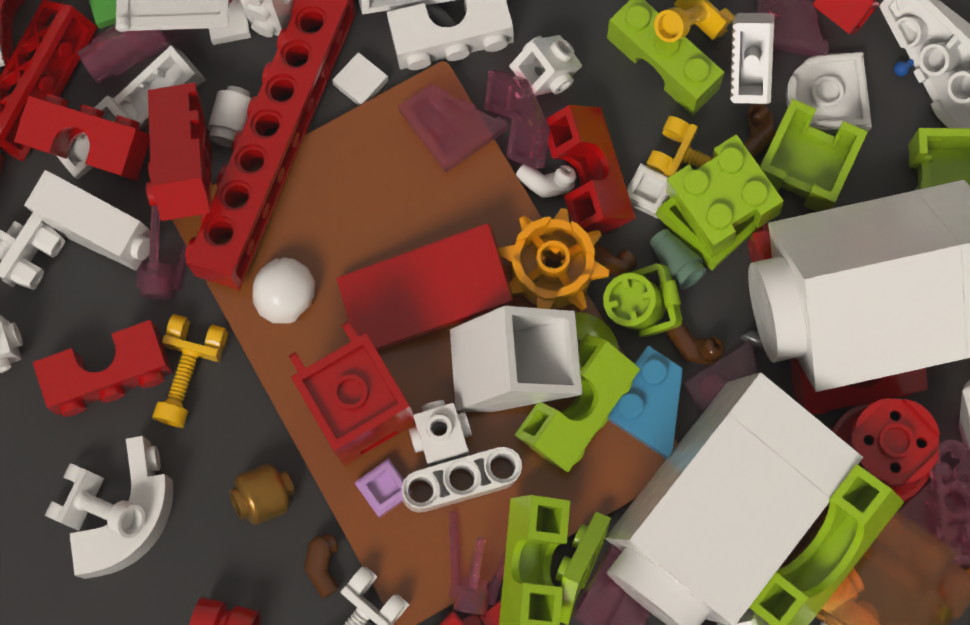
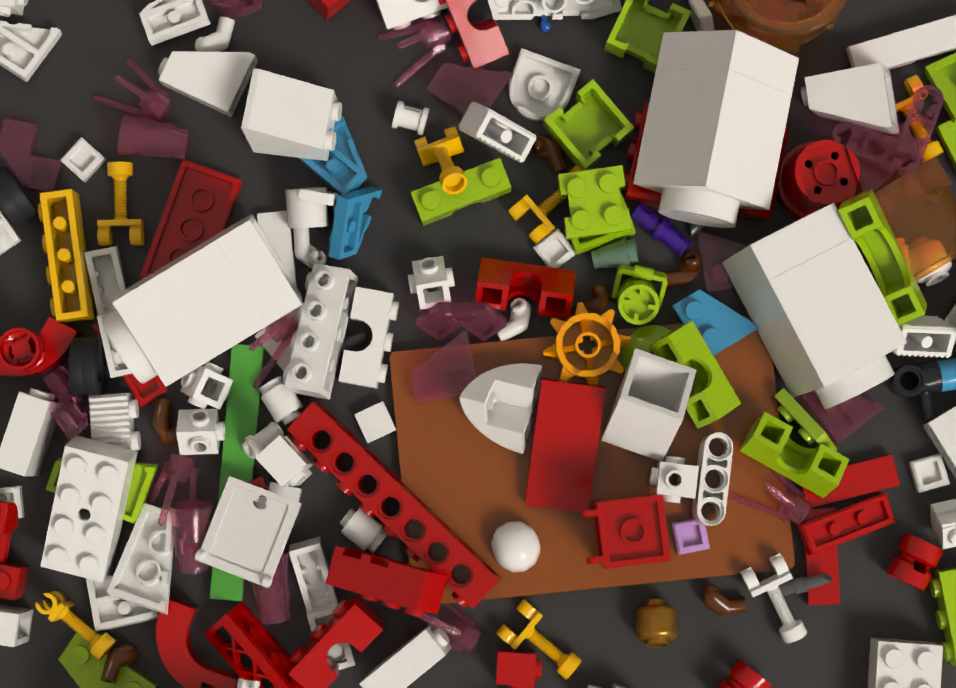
camera: 75 degrees left, 10 degrees up
none -> white brick [459,363,542,454]
none -> dark purple pin [631,202,693,257]

